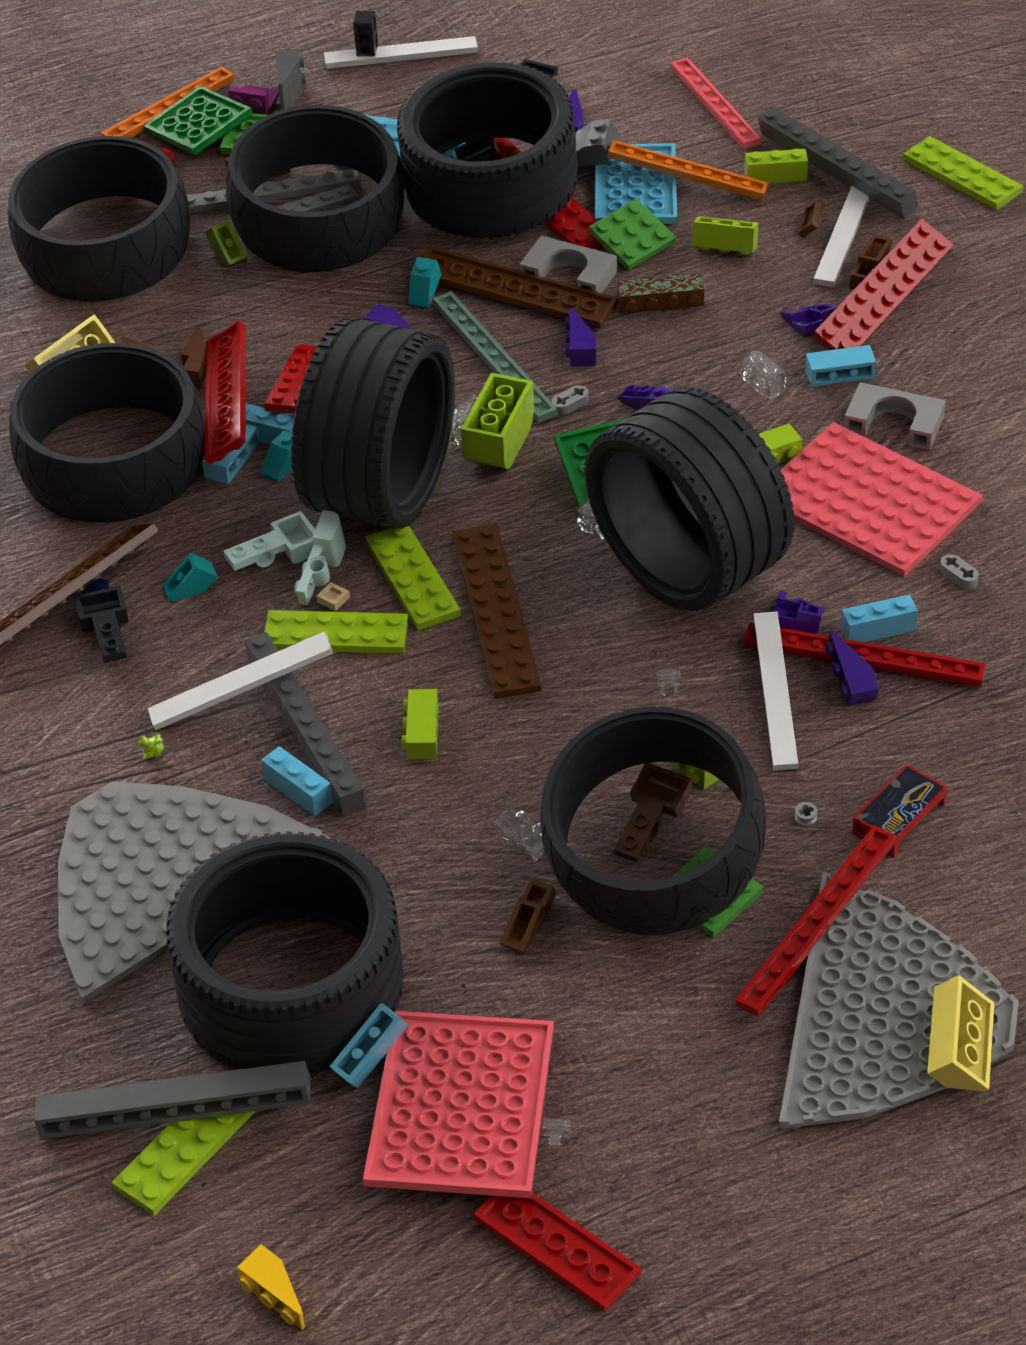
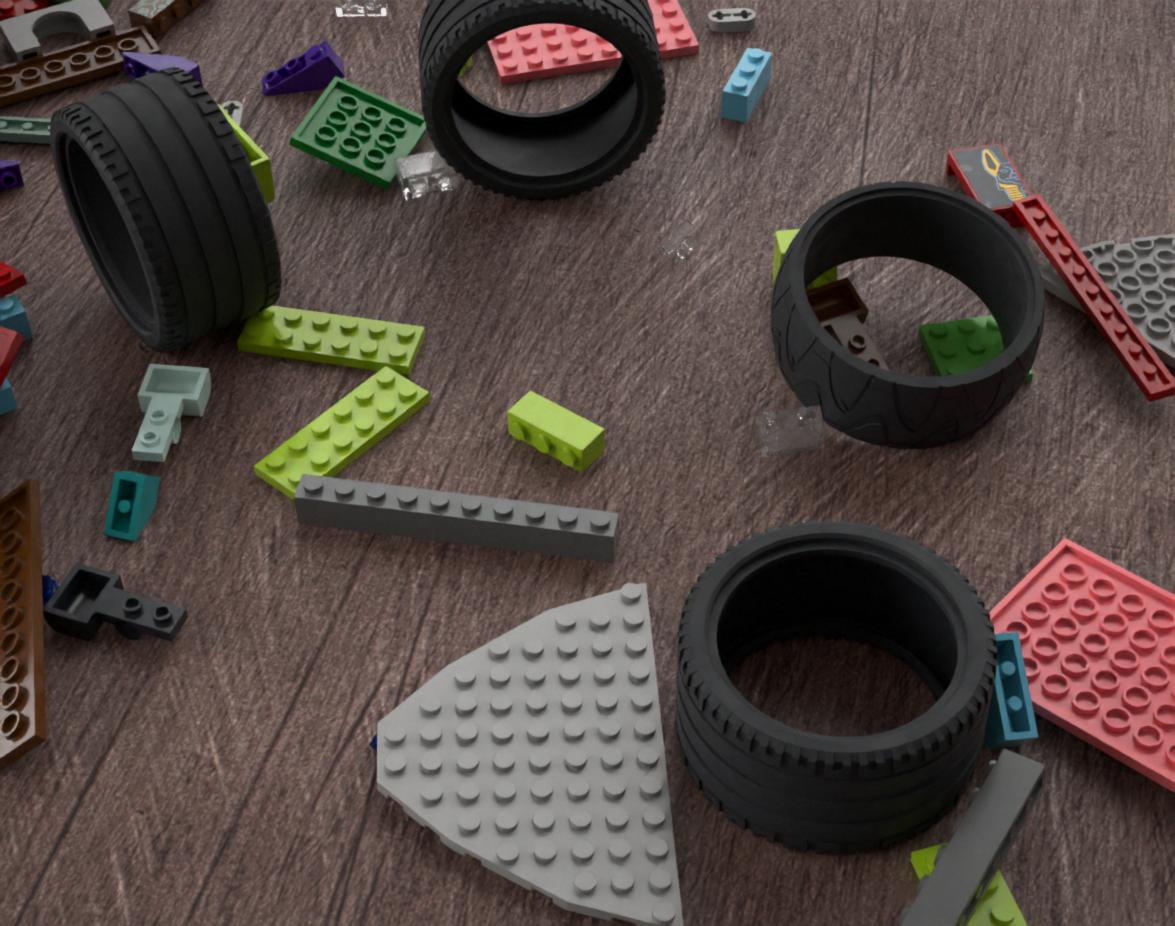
camera: 55 degrees left, 0 degrees up
lime plant [138,733,164,760] -> none
white tile [148,632,333,730] -> none
teal slope [260,430,292,483] -> none
medium azure brick [261,746,333,816] -> none
light aqua plate [294,510,346,605] -> none
tan plate [316,582,350,611] -> none
reddish brown plate [452,524,542,699] -> none
reddish brown slope [499,878,557,953] -> none
red plate [744,622,986,687] -> none
white tile [754,612,798,771] -> none
dark purple slope [774,591,824,634] -> none
dark purple slope [825,631,879,706] -> none

